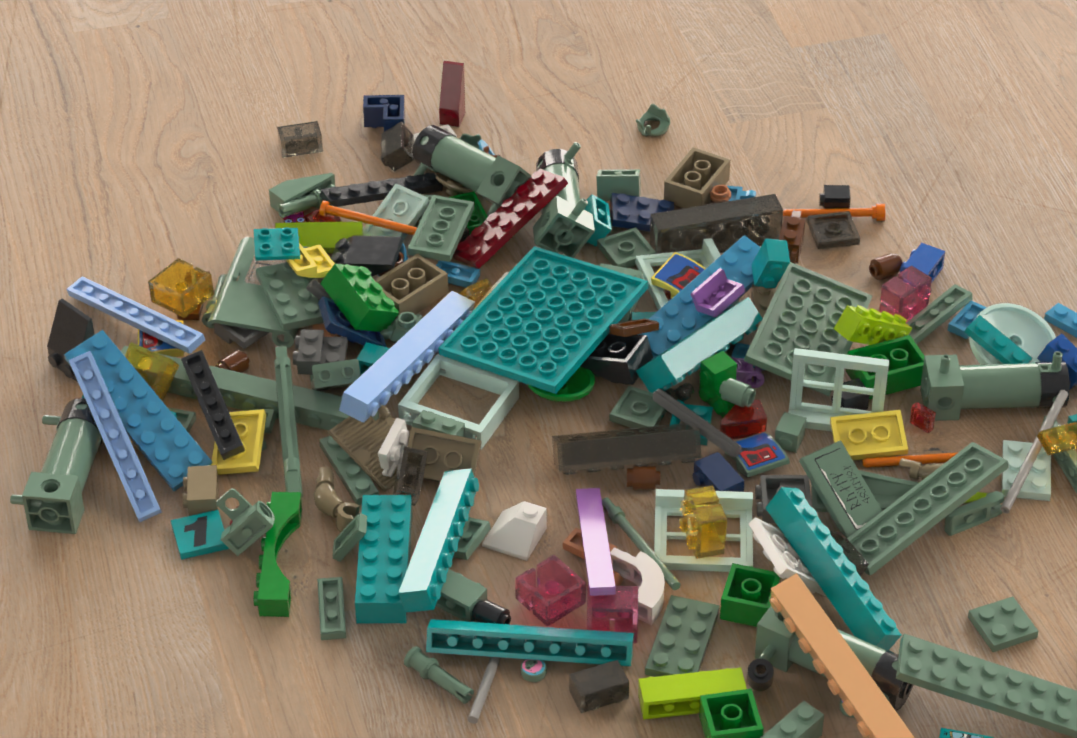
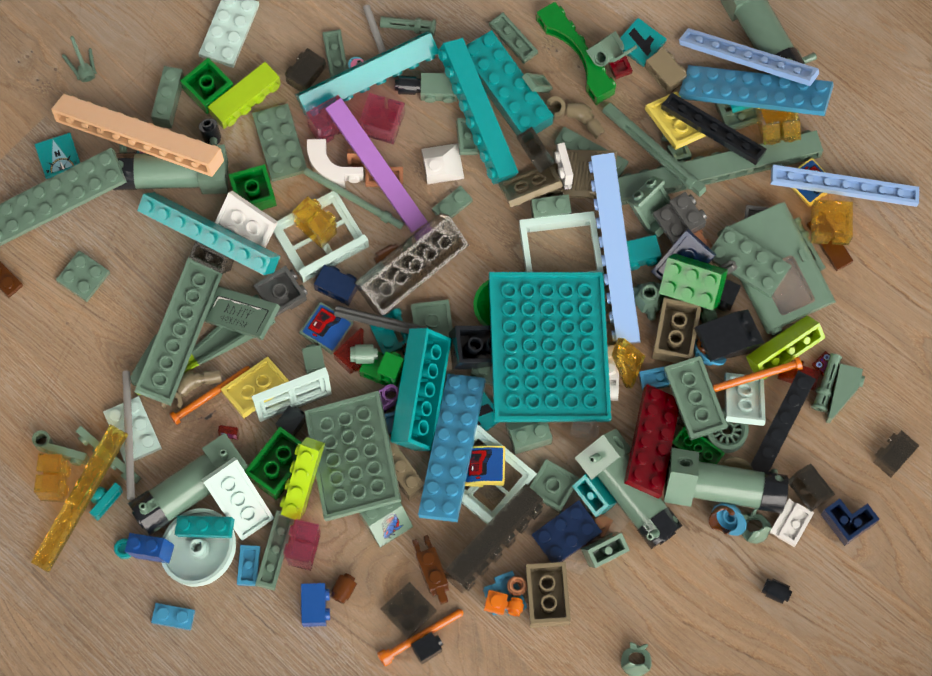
camera: 145 degrees right, 30 degrees up
black slope [47,298,95,382] -> none
reddish brown brick [215,350,250,373] -> none
teal plate [253,227,300,261] -> none
light yellow slope [286,243,335,278] -> none
dark red slope [439,61,466,127] -> none
reddish brown tile [609,318,659,337] -> none
medium lavender bracket [691,268,745,317] -> none
teal brick [751,238,790,288] -> none
none -> light aqua plate [201,457,274,541]
none -> sand green tile [322,29,348,77]
none -> sand green plate [432,186,473,224]
none -> orange plate [484,590,524,617]
none -> black brick [761,578,792,604]

